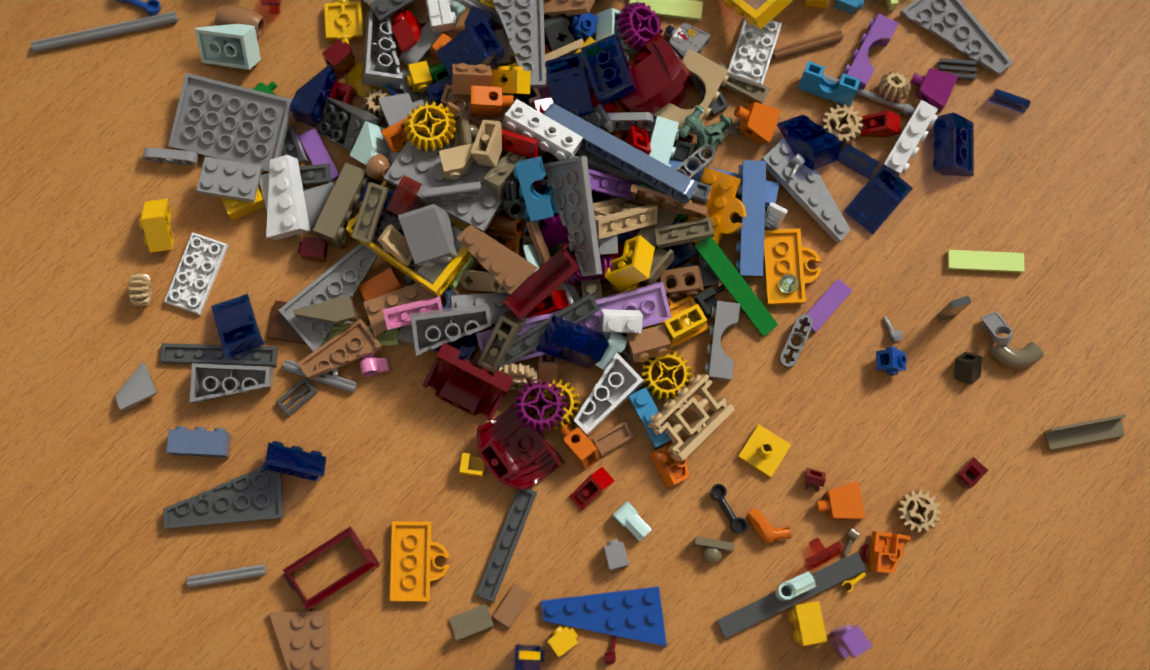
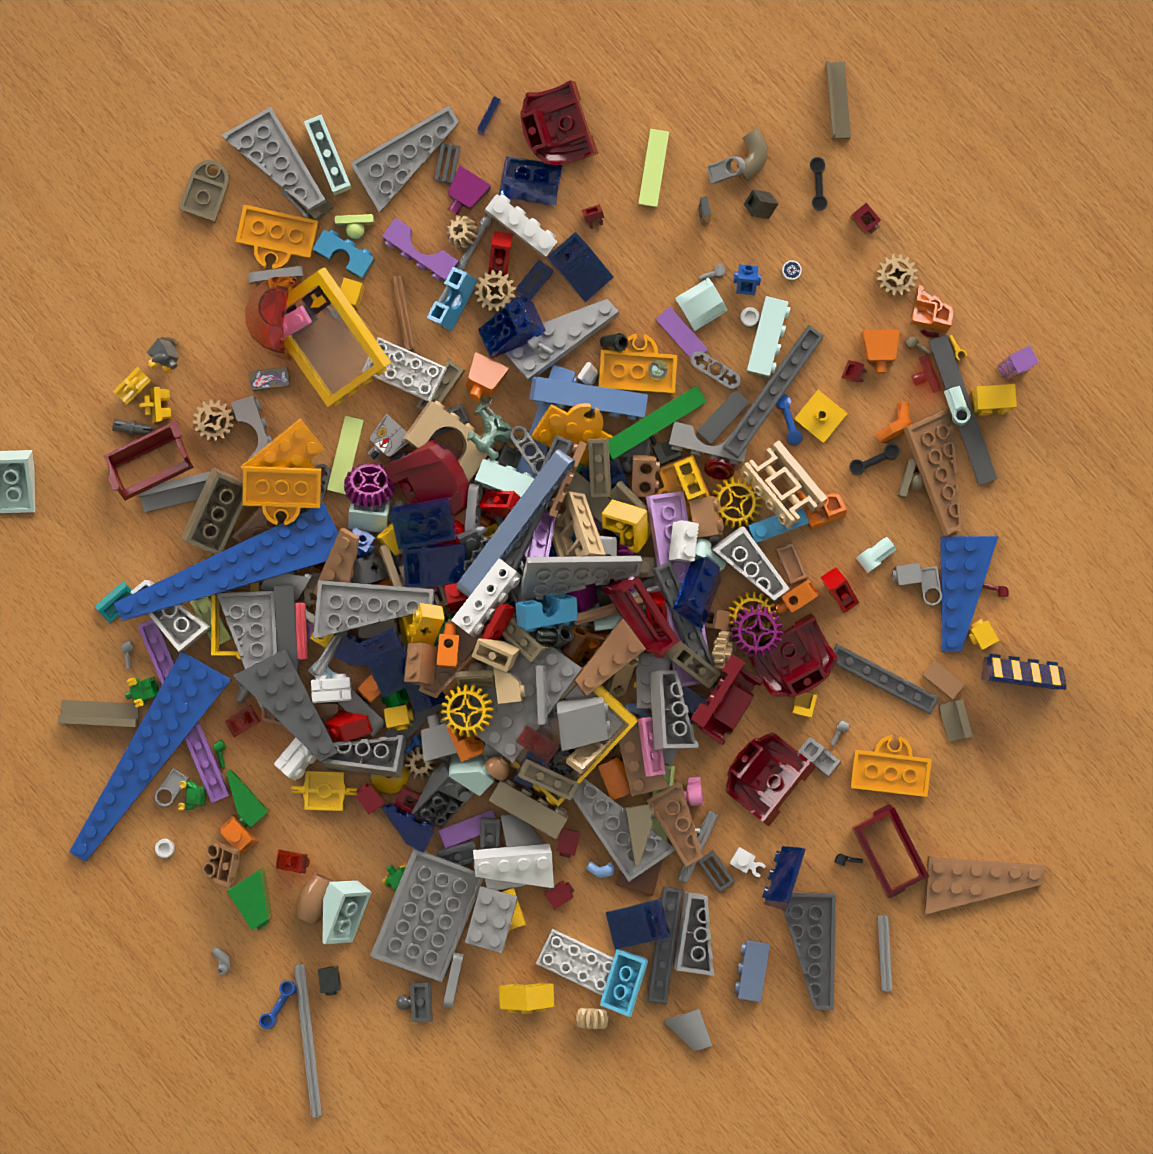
camera: 80 degrees left, 10 degrees up
none -> pearl dark grey brick [318,966,341,996]
none -> dark grey plate [396,982,433,1022]
none -> dark red piece [520,80,598,165]
none -> dark red brick [544,880,575,910]
none -> dark red tile [581,204,605,229]
none -> light blue arm [586,861,615,878]
none -> pearl dark grey cone [600,333,628,352]
none -> medium azure slope [600,950,648,1017]
none -> light aqua slope [675,278,728,331]
none -> dark grey tile [696,390,750,444]
none -> dark red gear [704,458,735,480]
none -> dark grey tile [722,325,824,459]
none -> dark red piece [725,732,817,826]
none -> white plate [730,847,766,877]
none -> white tile [740,307,760,327]
none -> light aqua brick [746,296,791,378]
none -> blue bar [776,394,802,446]
none -> tile [782,260,802,280]
none -> light grey slope [798,737,841,777]
none -> black bar [810,157,828,211]
none -> light grey hand [830,720,849,746]
none -> black hand [834,854,863,866]
none -> medium nougat wing [903,408,963,535]
none -> light grey piece [920,566,942,606]

